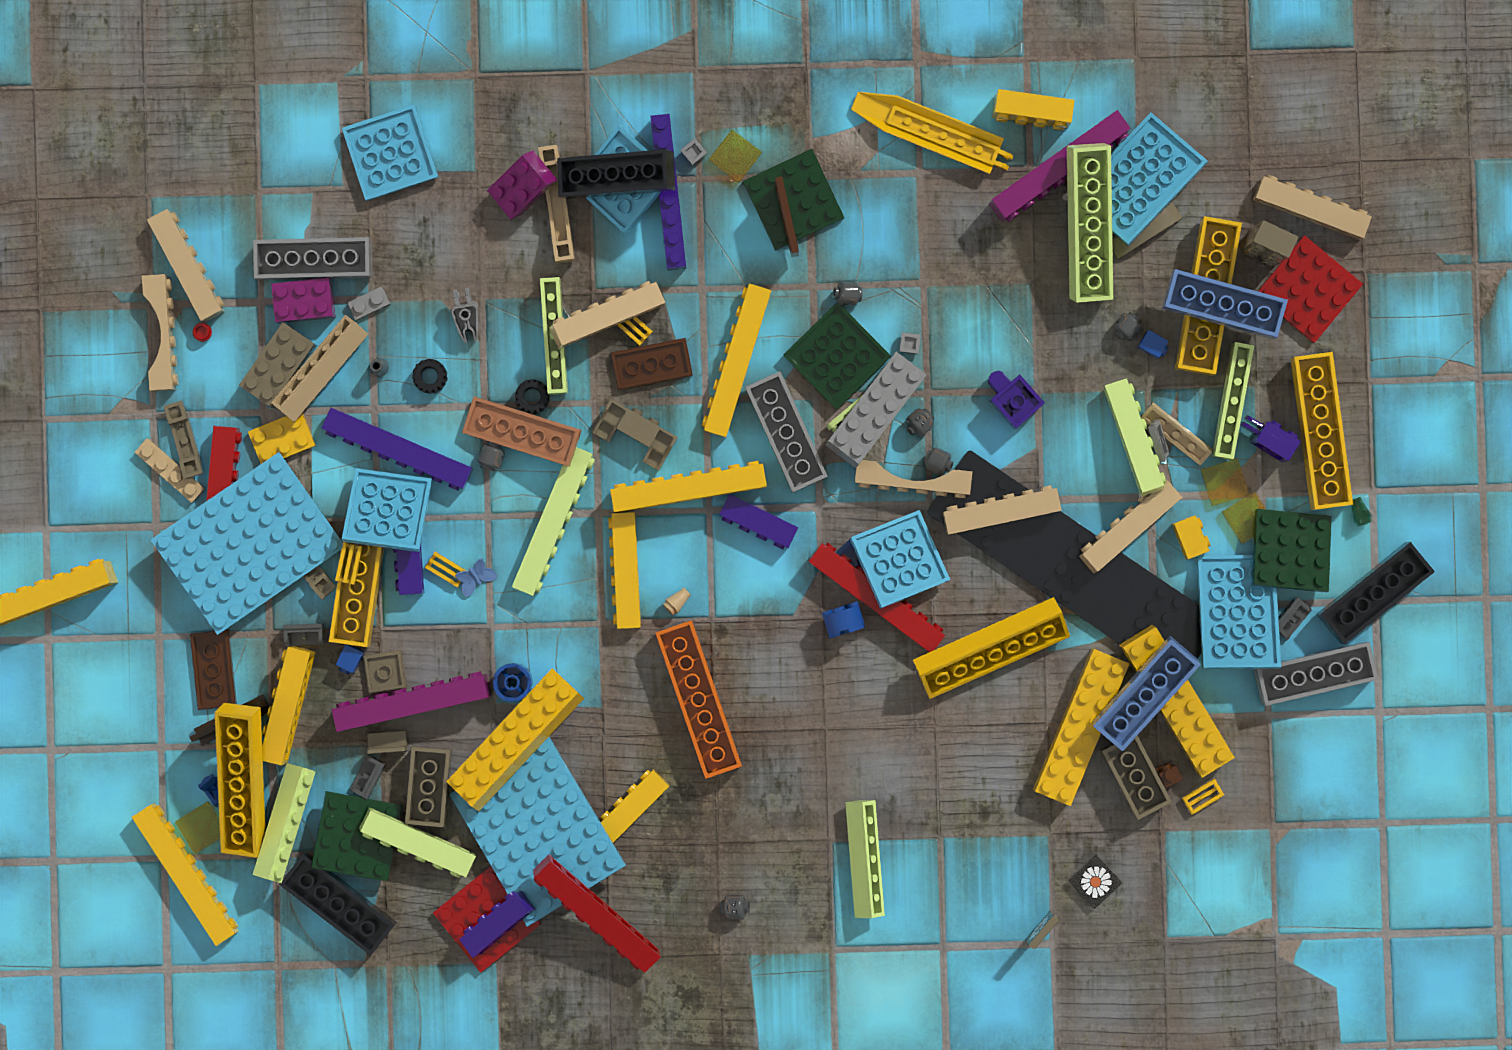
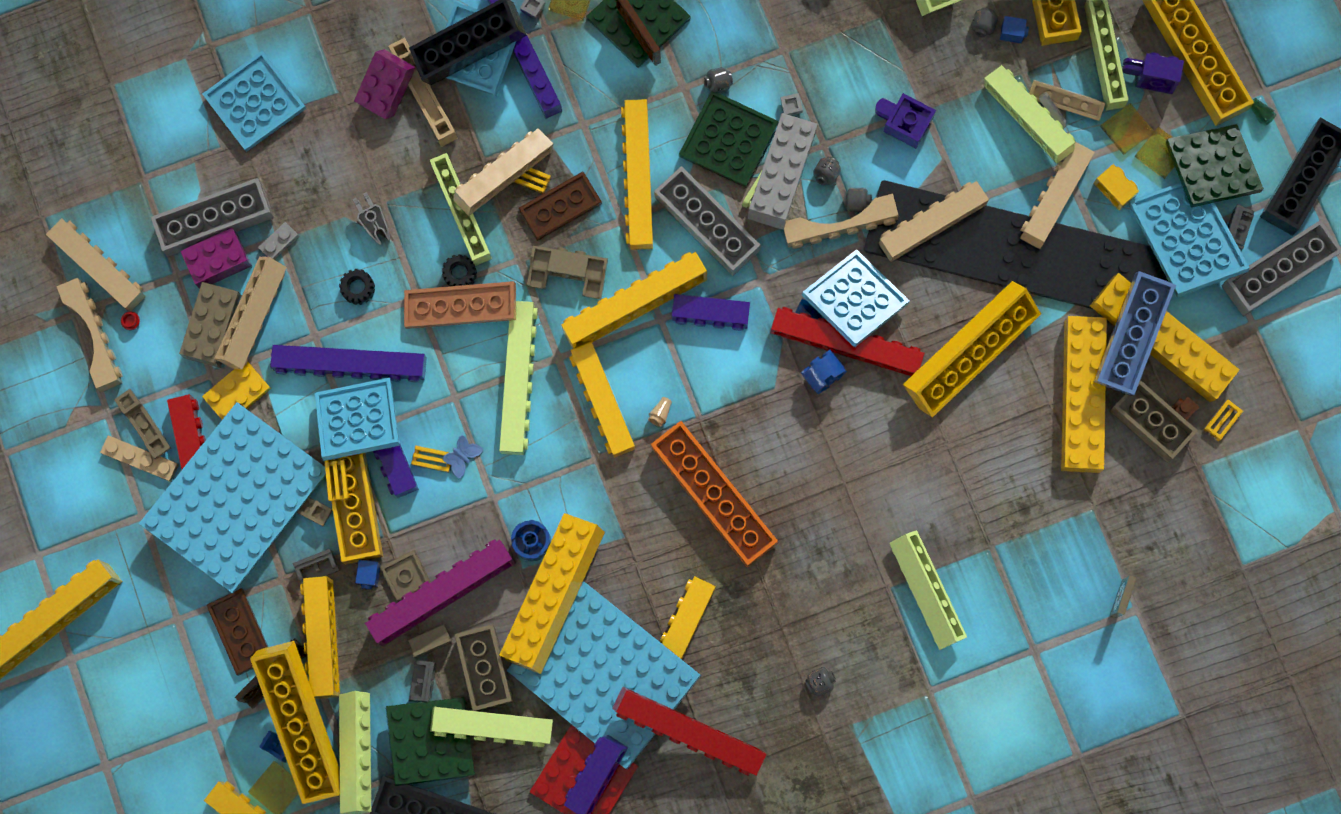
camera: 15 degrees left, 10 degrees down
dark grey cone [370,358,389,377] -> none
dark grey head [477,442,505,472] -> none
tile [1068,854,1122,909] -> none

